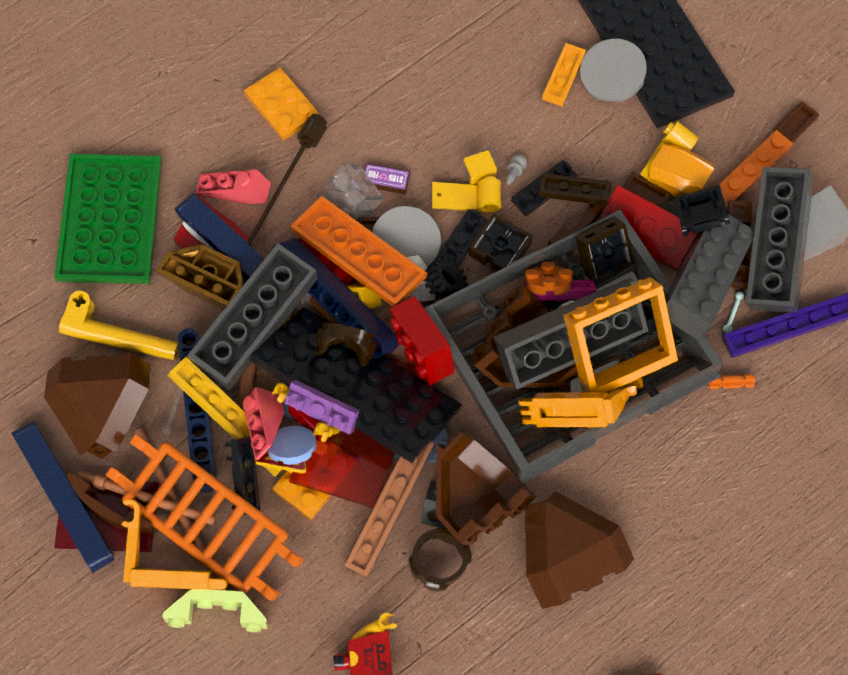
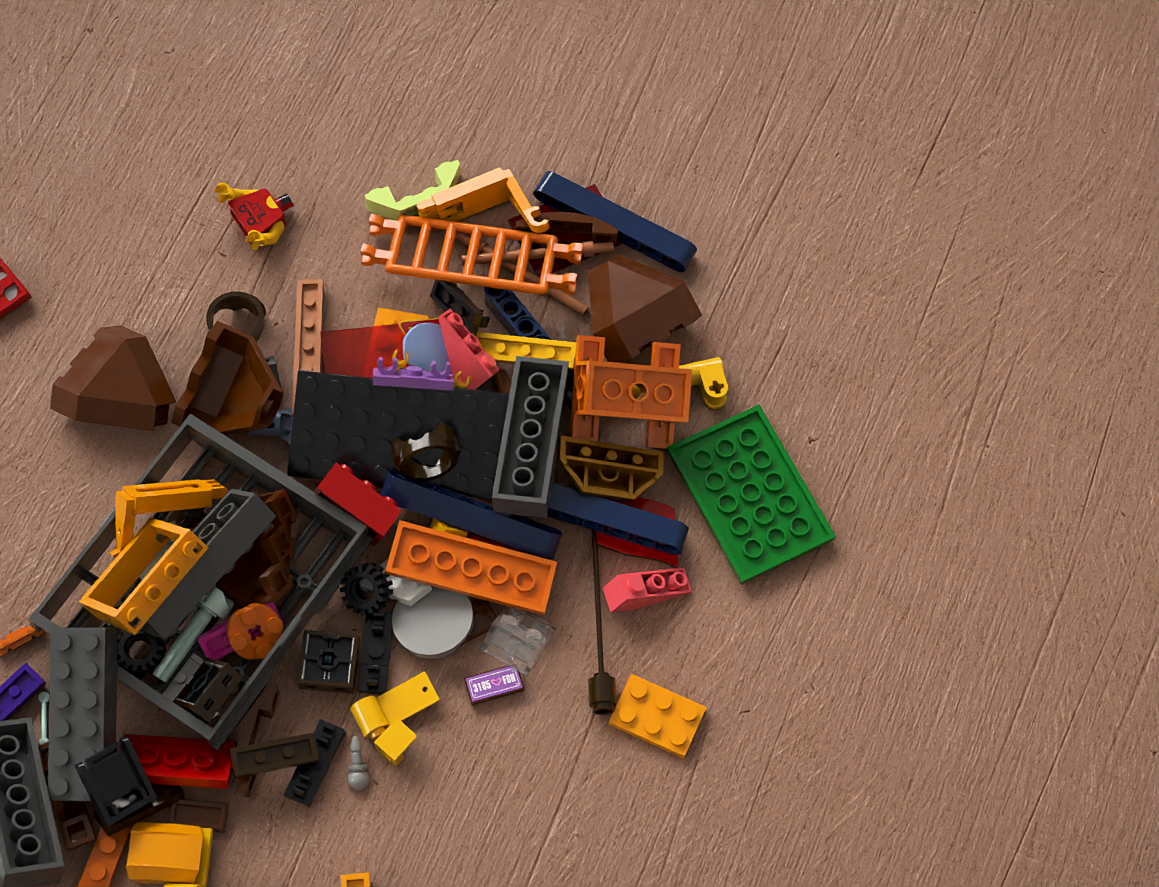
camera: 150 degrees right, 0 degrees up
none -> orange piece [570,335,692,449]

